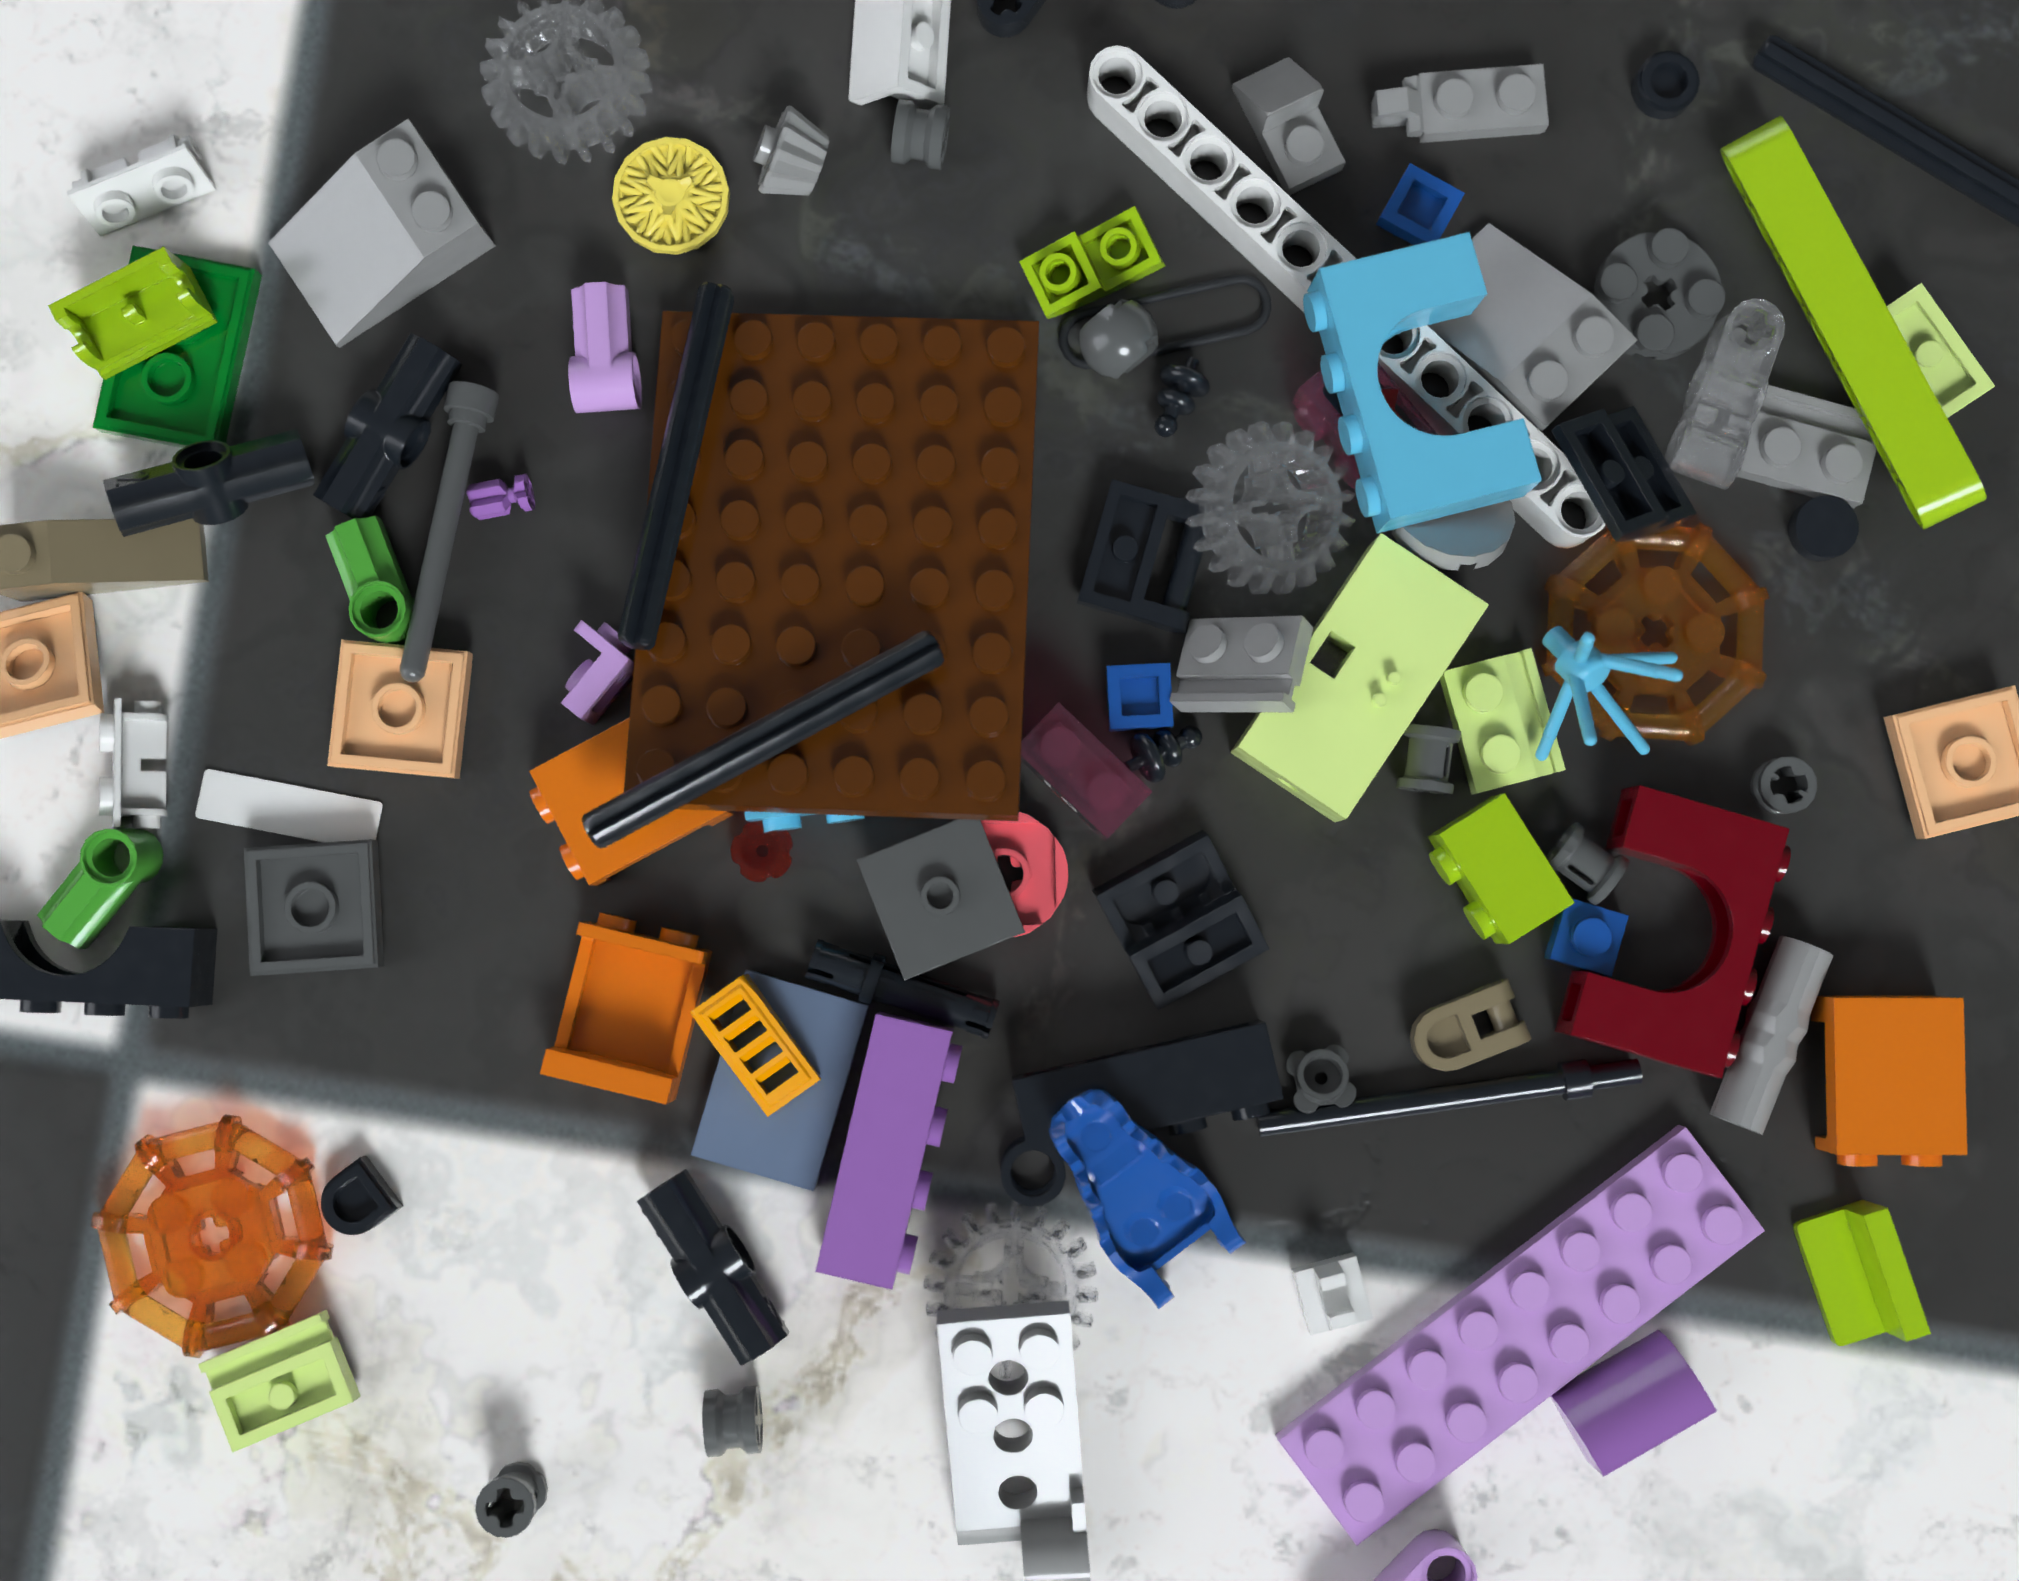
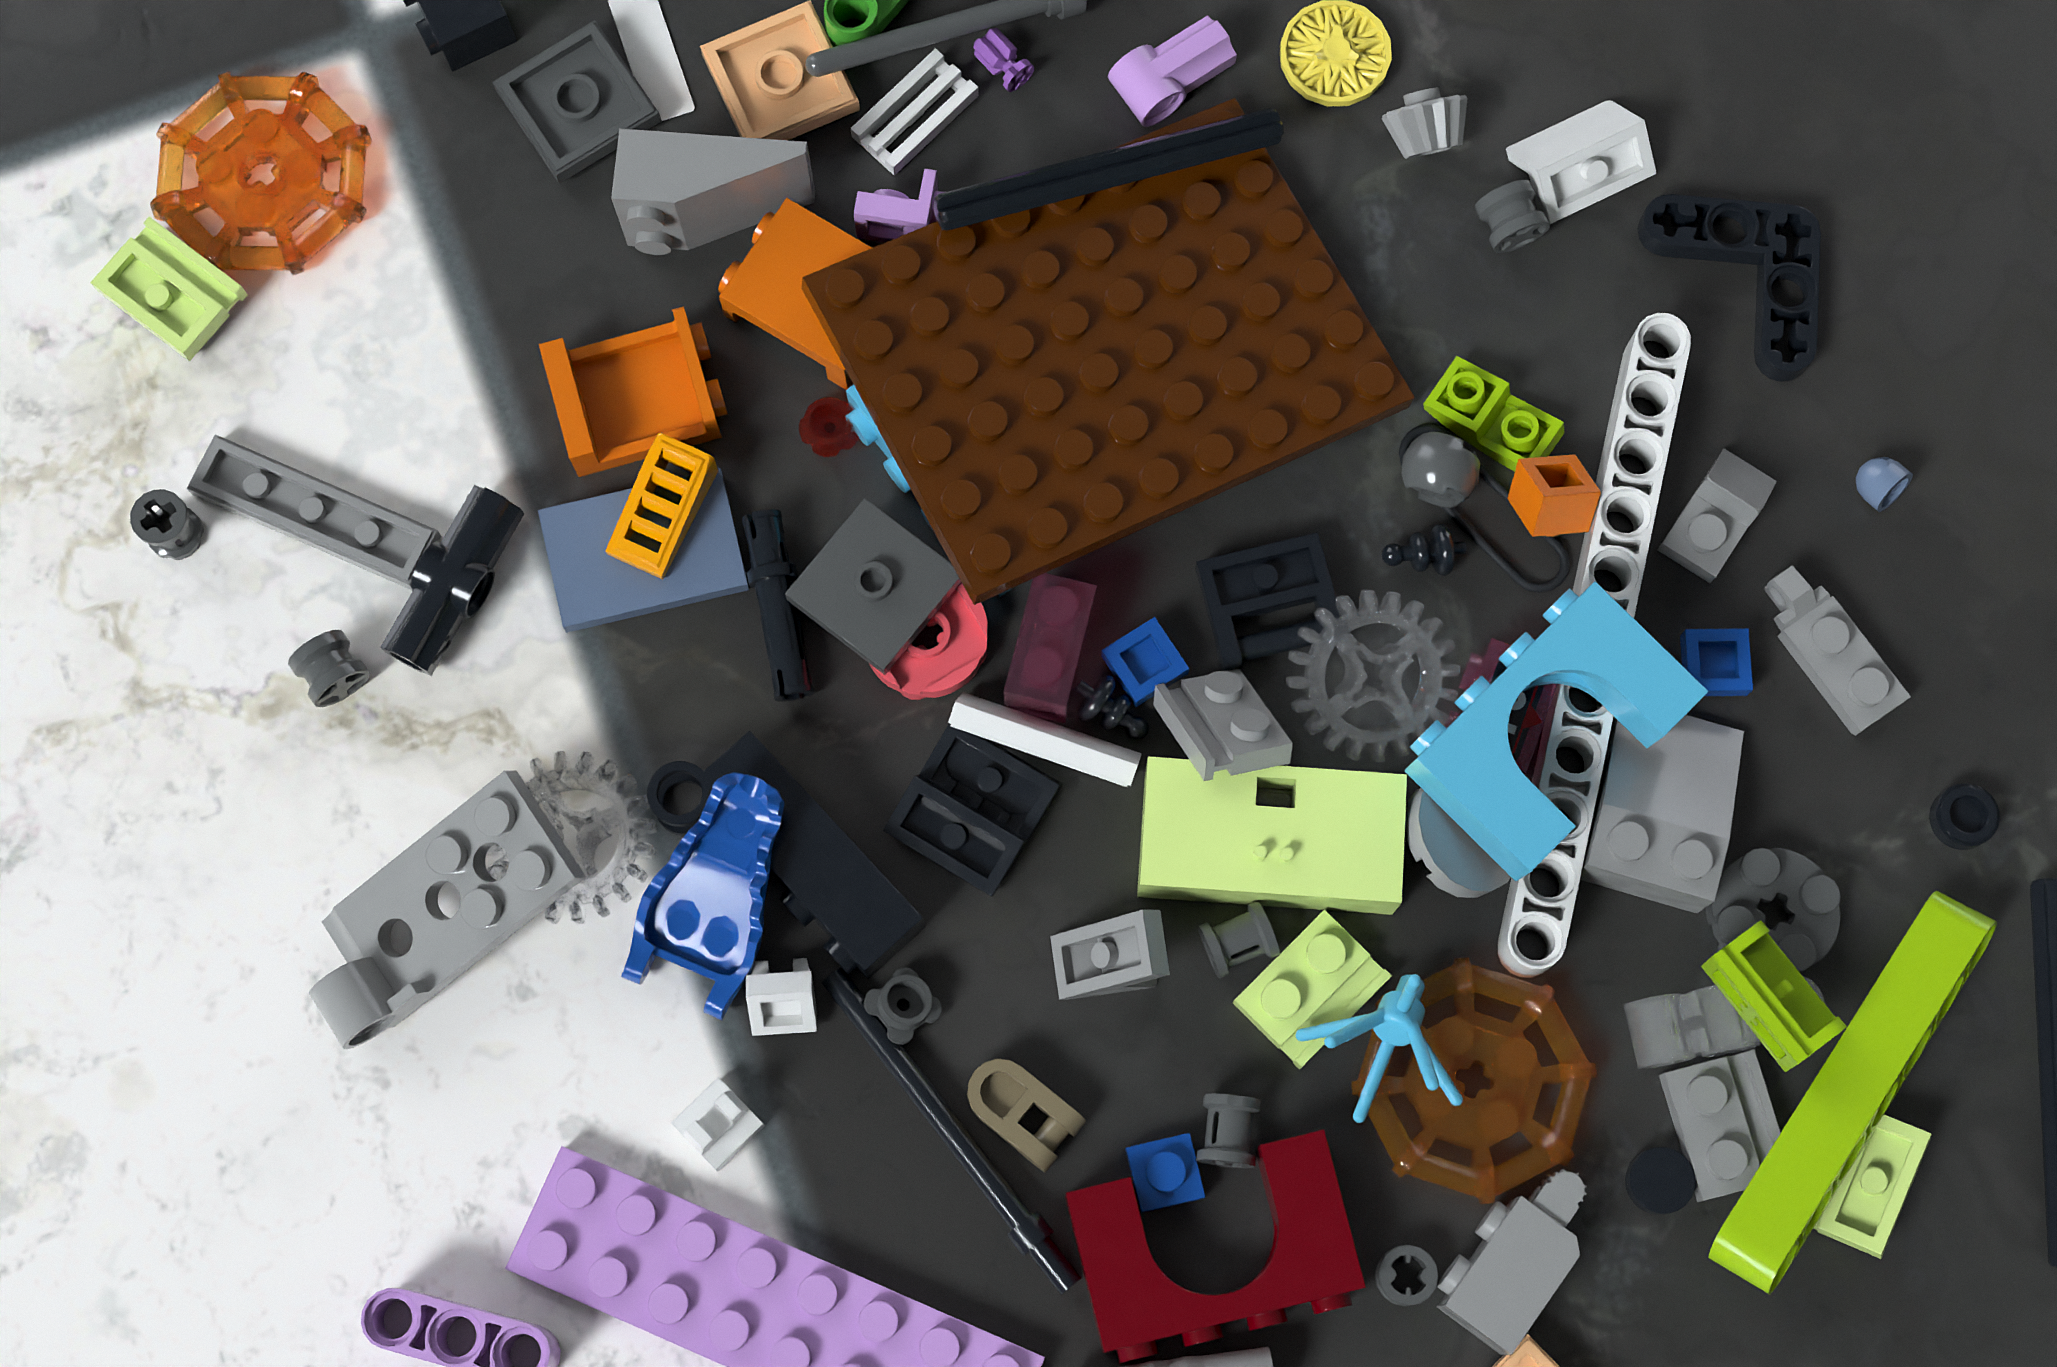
camera: 60 degrees right, 10 degrees down
black tile [321,1155,403,1235] -> none
black axle [581,631,944,848] -> none
medium lavender brick [815,1011,963,1290] -> none
lime brick [1427,793,1575,944] -> none
black slope [1551,406,1697,542] -> none
none -> light grey tile [186,434,441,590]
none -> light grey slope [611,128,815,255]
none -> white tile [746,958,817,1036]
none -> white tile [851,48,979,176]
none -> white tile [948,692,1142,787]
none -> light grey slope [1050,910,1170,1000]
none -> light grey hinge [1436,1169,1587,1355]
none -> orange plate [1507,454,1601,537]
none -> lime hinge [1701,920,1847,1072]

